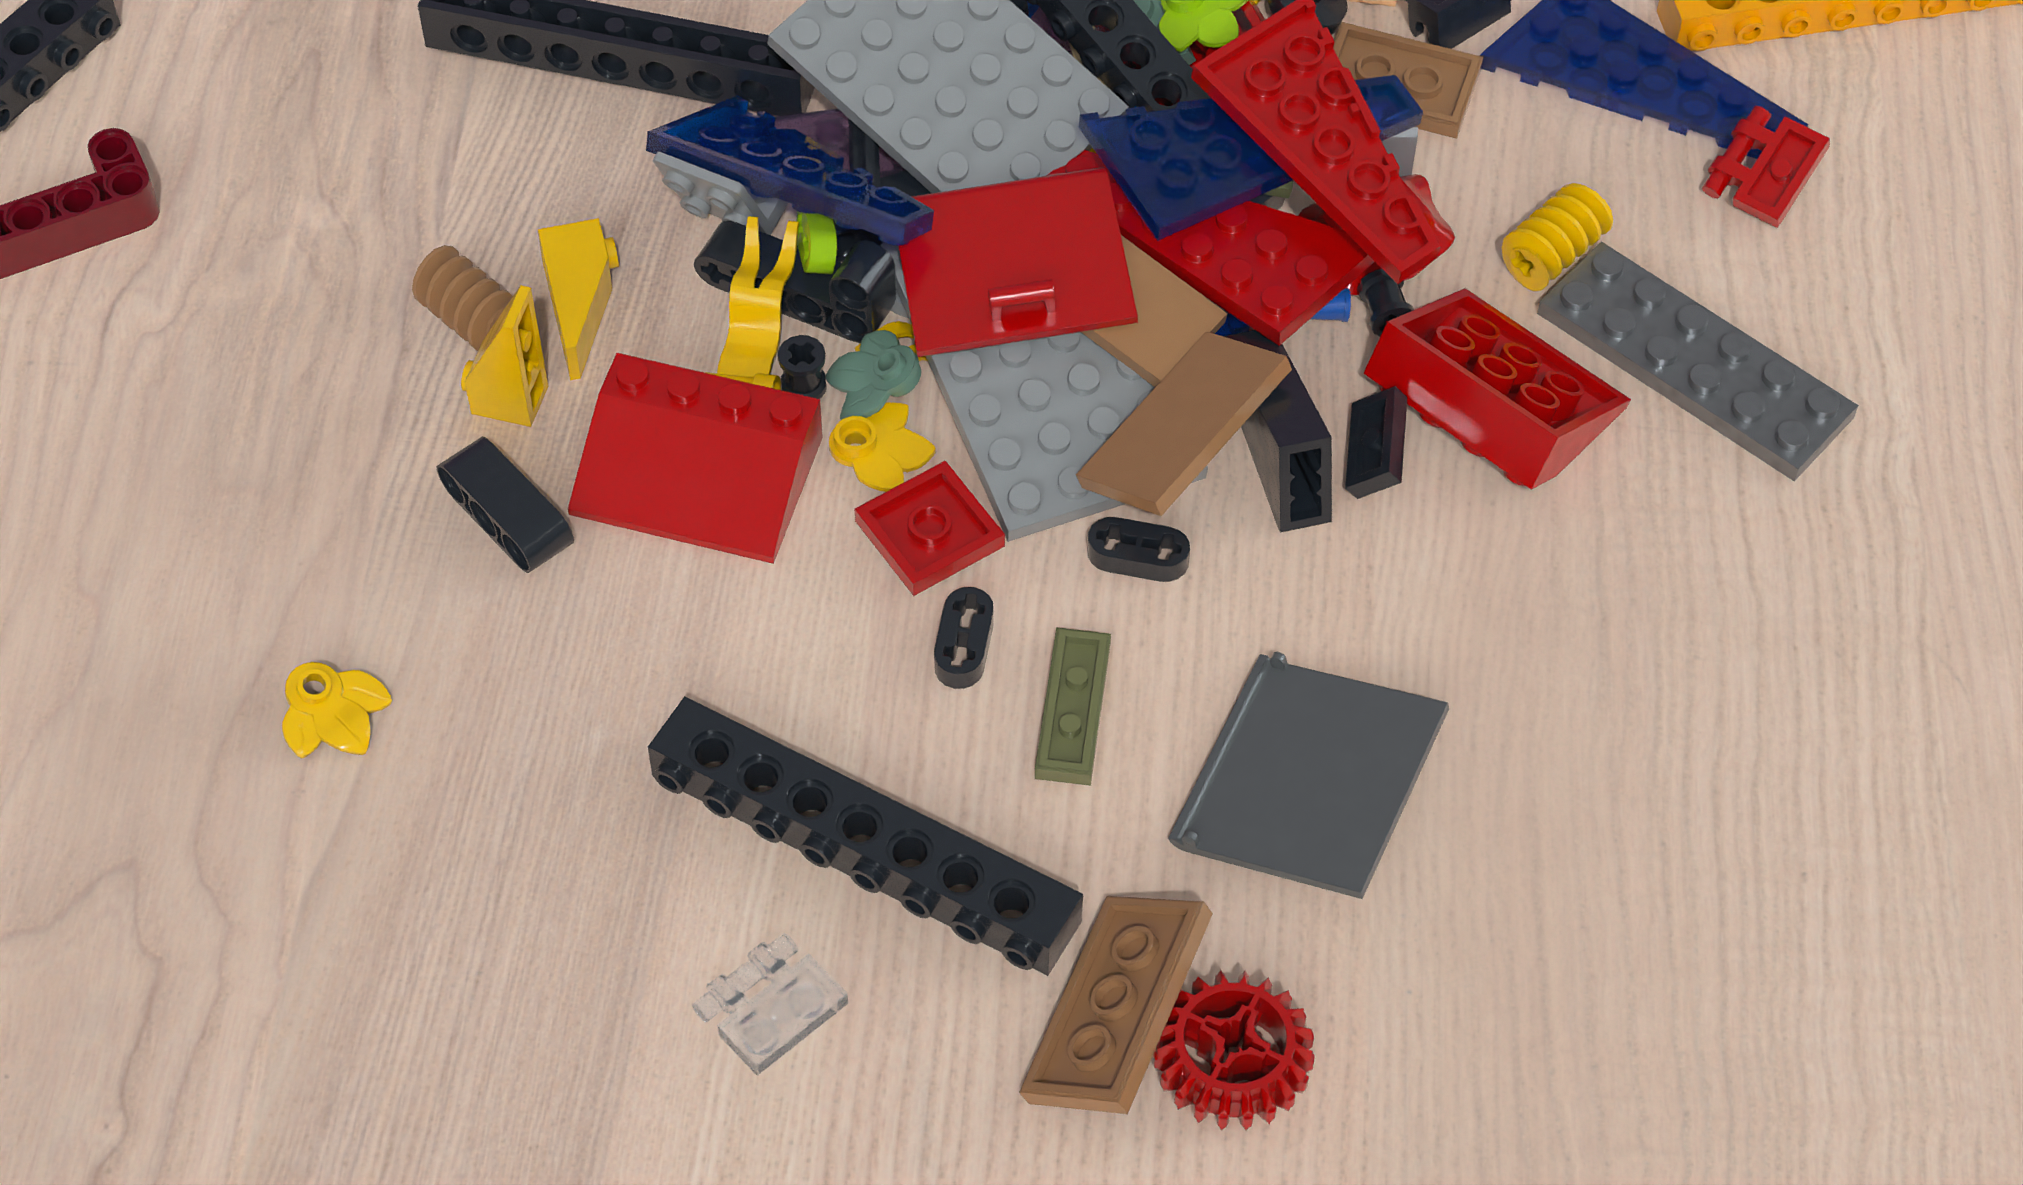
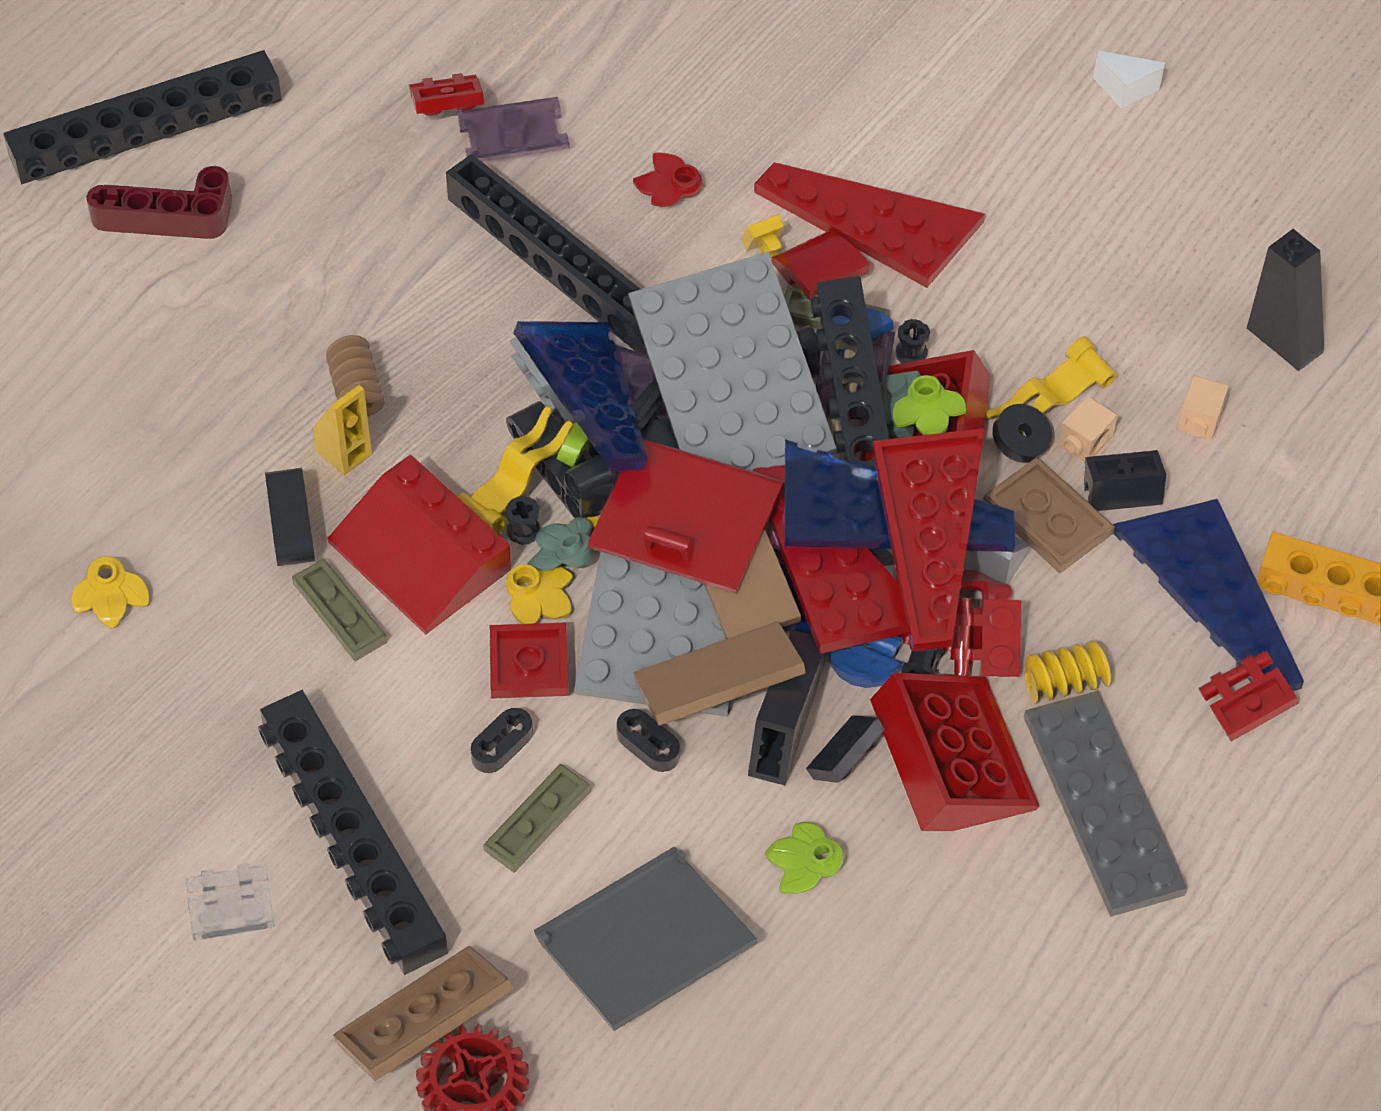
camera: 30 degrees right, 0 degrees up
yellow slope [537,218,619,381] -> none
none -> olive tile [292,558,387,662]
none -> lime plate [765,822,844,894]
none -> blue tile [828,645,903,688]
none -> red plate [950,598,1022,677]

